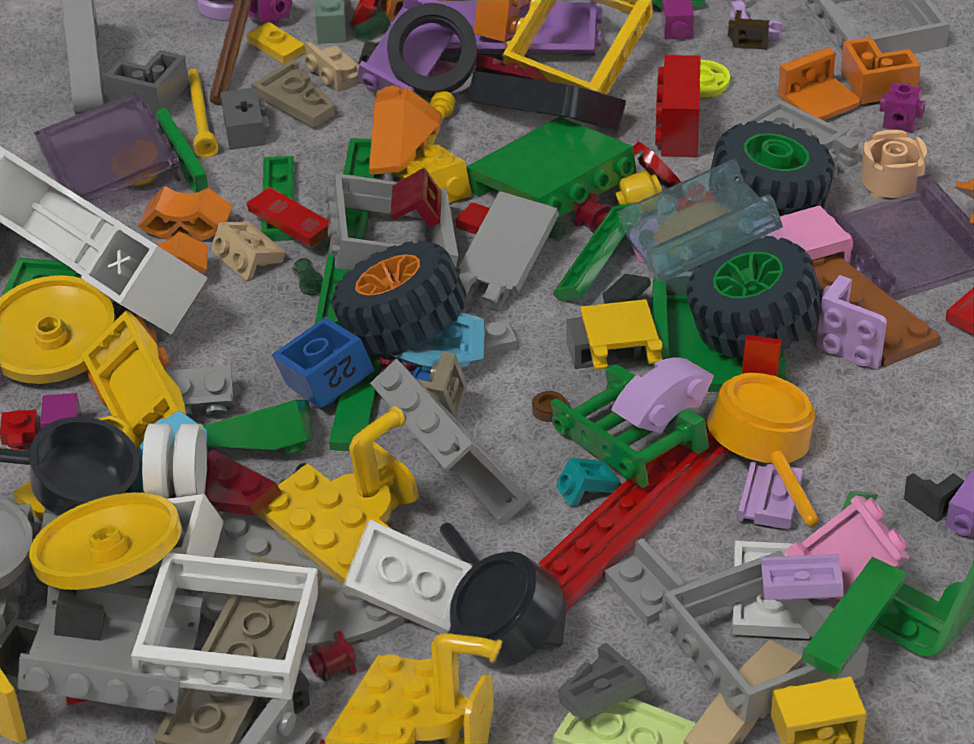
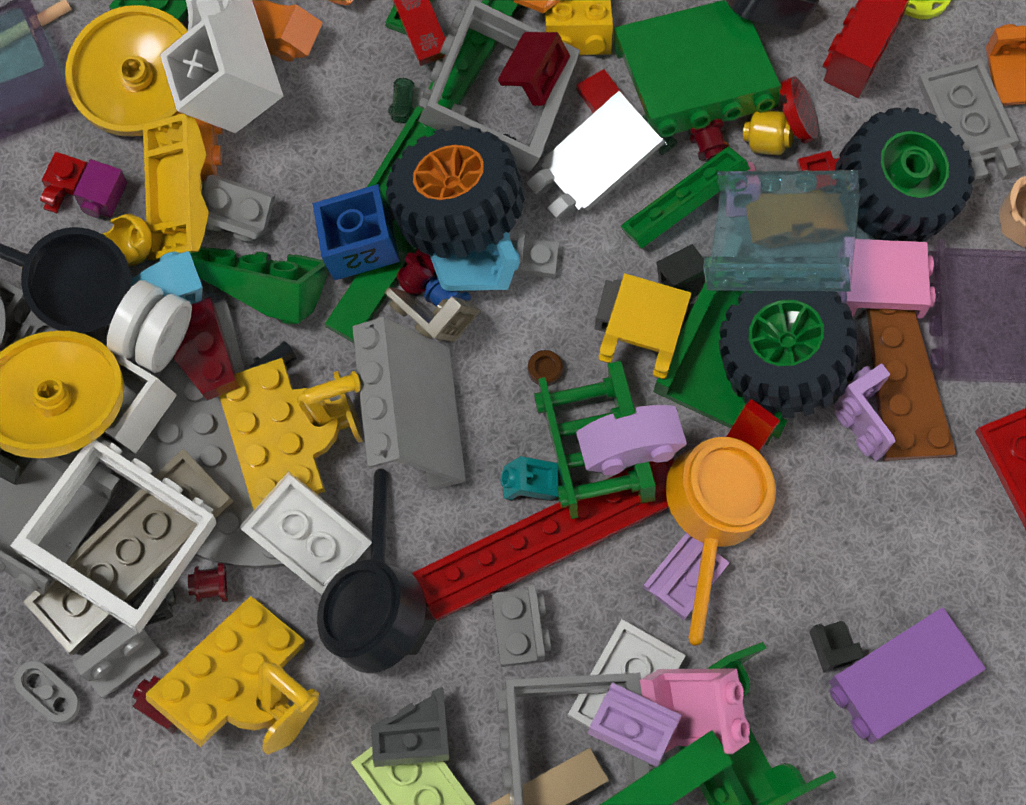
camera: 20 degrees right, 30 degrees up
tan bracket [211,222,286,280] -> none

